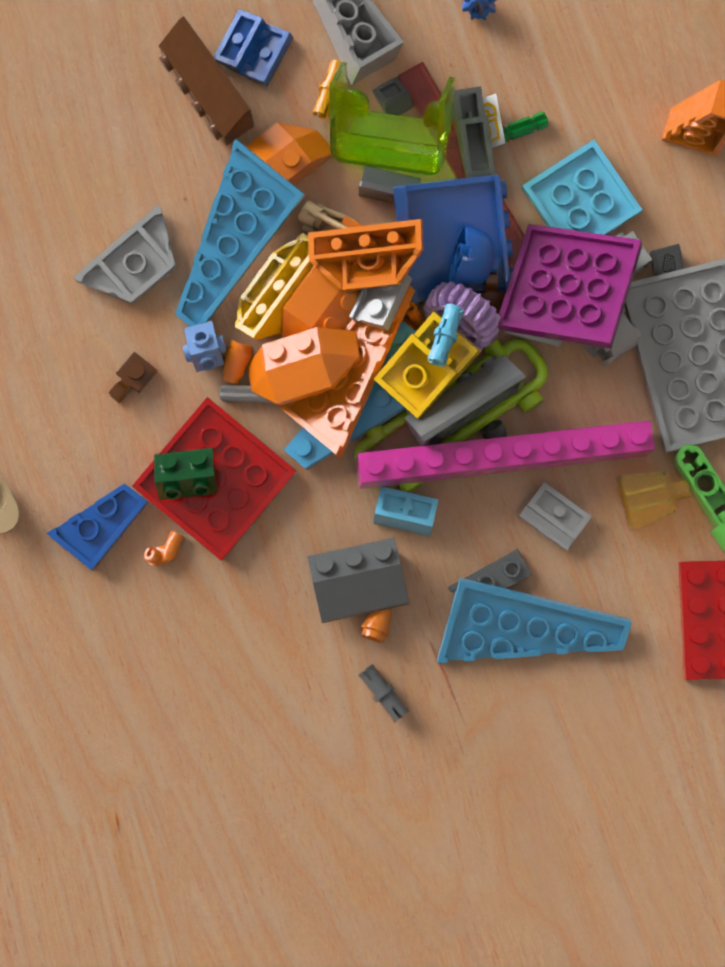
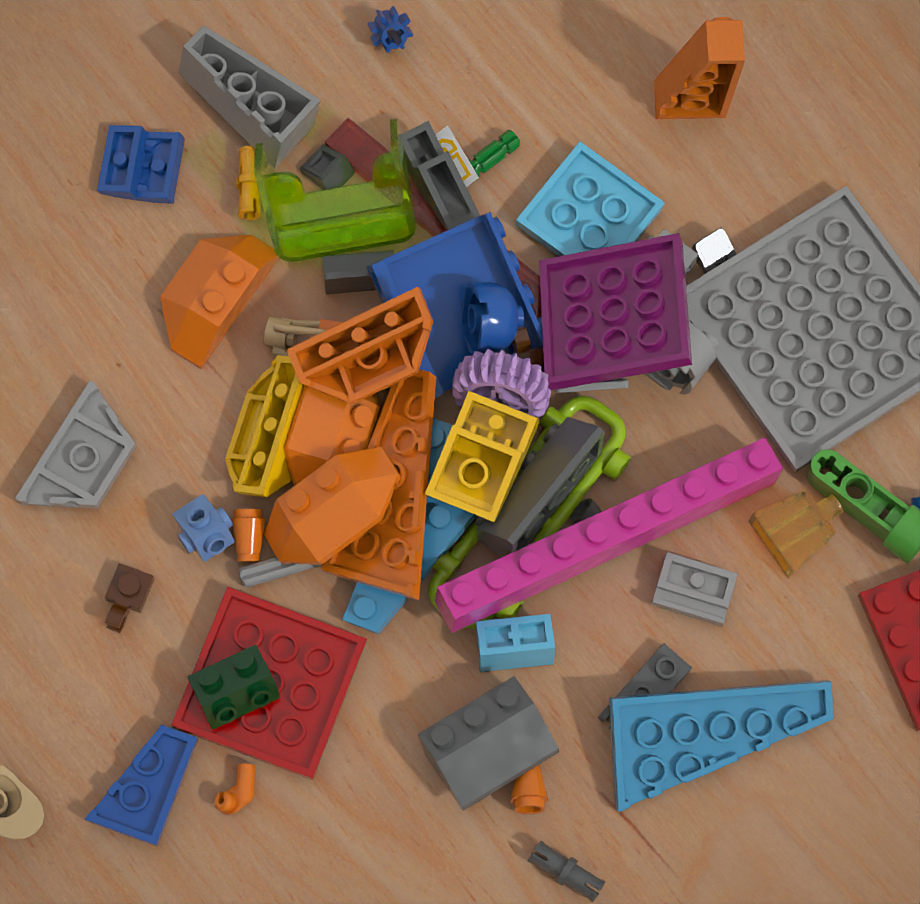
camera: 30 degrees left, 10 degrees down
reddish brown slope [159,16,254,146] -> none
dark azure wing [175,139,306,327] -> none
light grey plate [349,274,412,331] -> none
orange arm [403,302,426,331] -> none
medium azure pin [427,304,464,367] -> none

